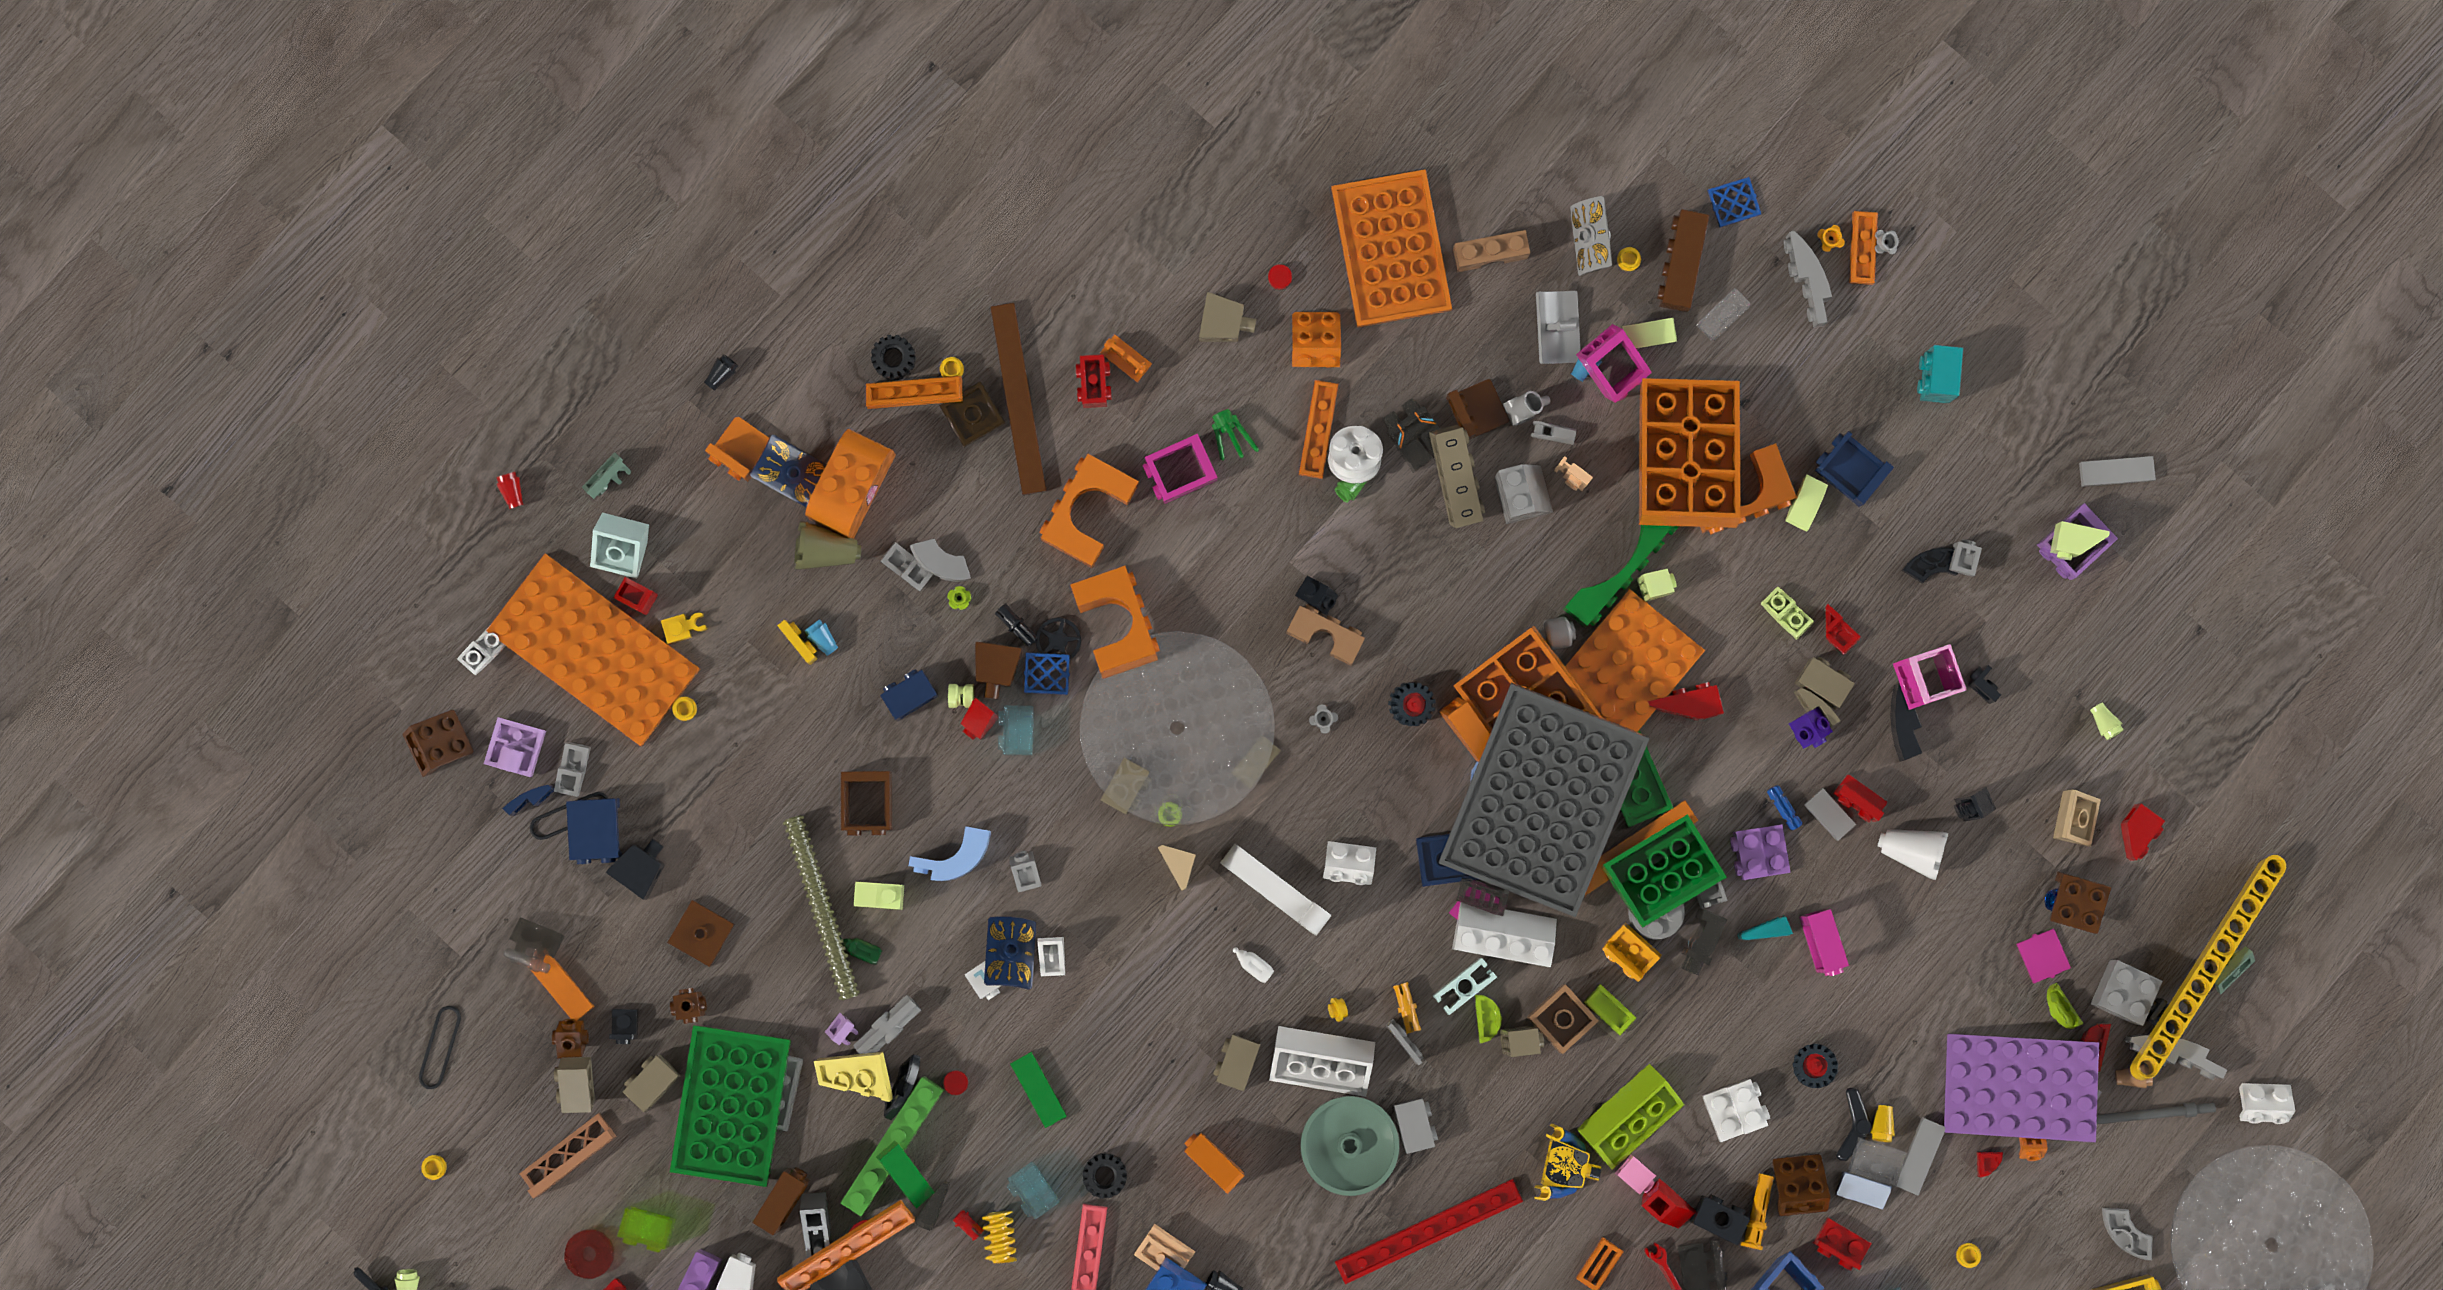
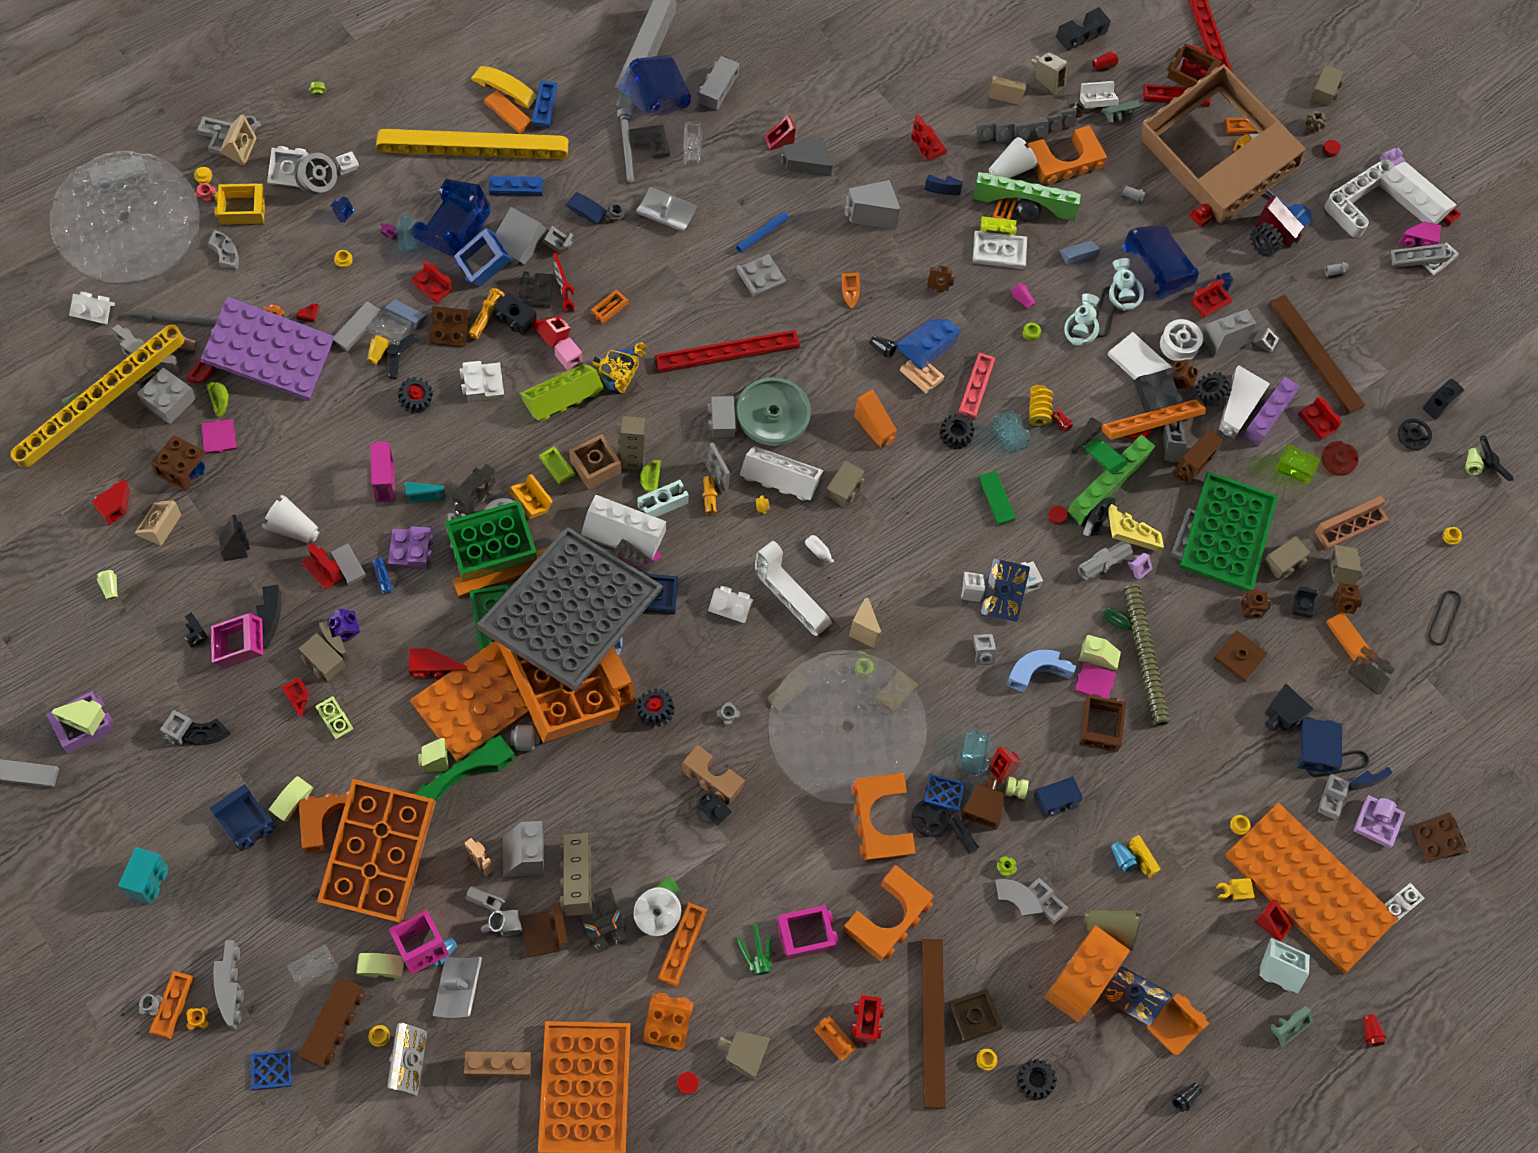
camera: 175 degrees left, 20 degrees down
orange tile [866,376,963,409] -> none
none -> dark pink piece [1074,662,1116,699]

